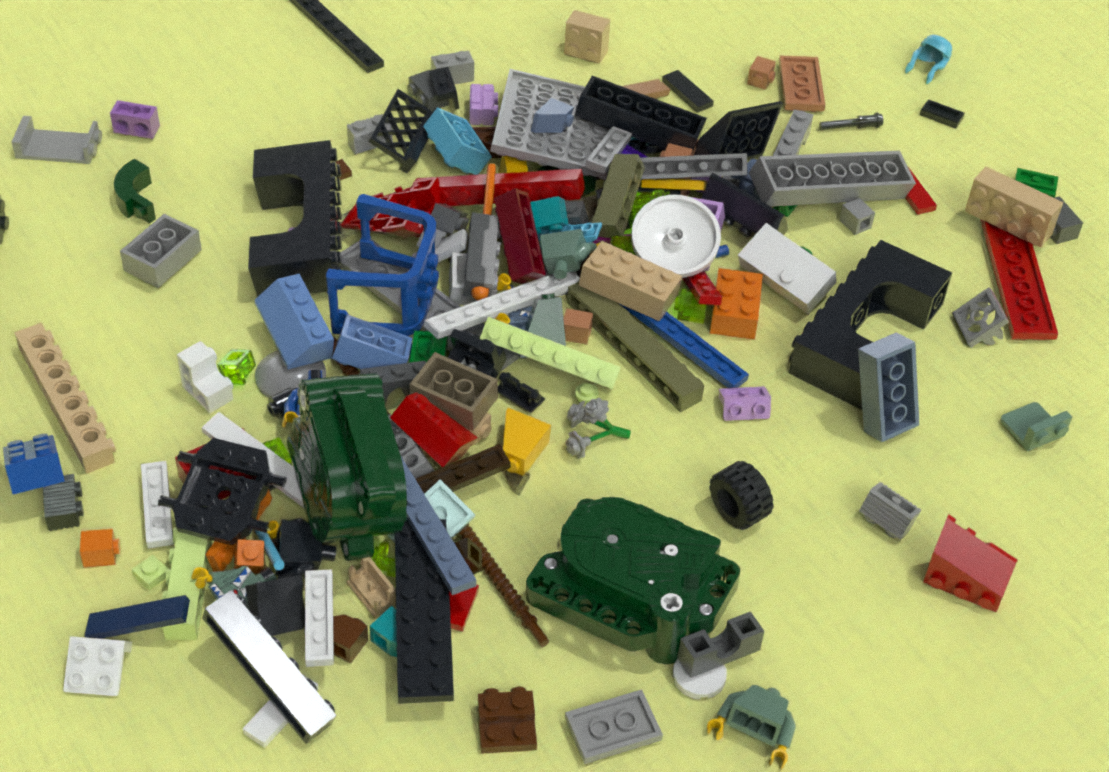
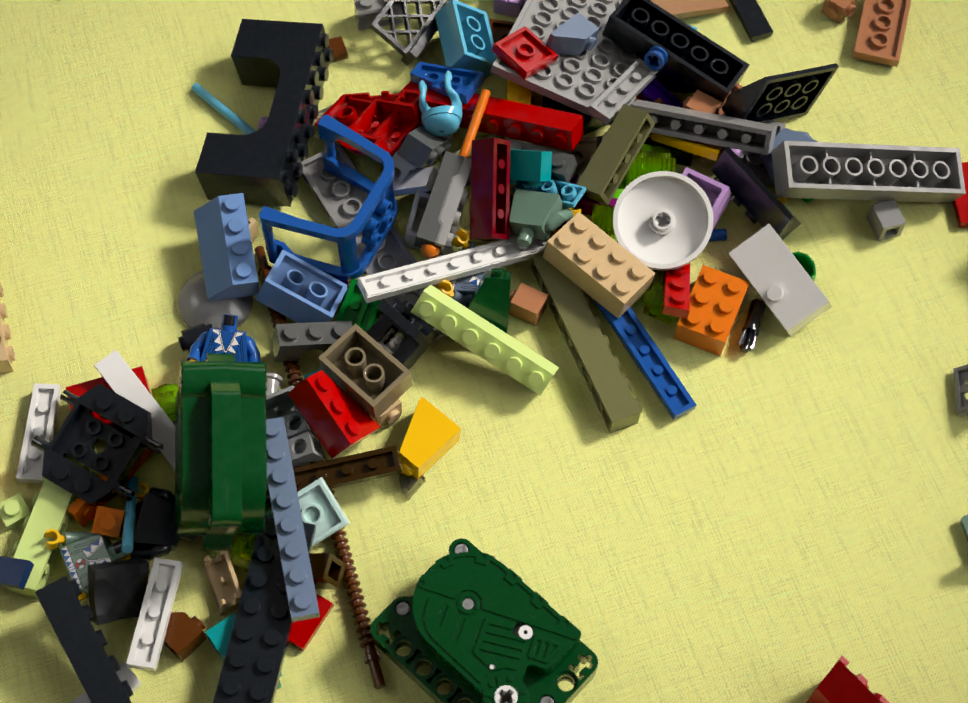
camera: 15 degrees right, 15 degrees up
dark green arch [114,158,156,224] -> none
light grey brick [120,214,202,288] -> none
white brick [177,341,234,413] -> none
clear neon green brick [217,349,256,385] -> none
black hinge [498,372,546,413] -> none
light grey plant [565,398,631,459] -> none
yellowish green plate [575,383,599,405] -> none
black tyre [709,461,774,530] -> none
lavender bracket [719,386,771,421] -> none
light grey arch [773,109,814,156] -> none
black arch [788,240,952,410] -> none
pin [819,112,884,130] -> none
brick [858,332,920,442] -> none
light grey brick [859,482,921,540] -> none
none -> medium azure bar [191,83,255,135]
none -> blue wing [410,62,485,104]
none -> medium azure hair [419,70,463,137]
none -> red tile [491,26,558,80]
none -> blue bush [644,46,668,71]
none -> black piece [738,298,766,353]

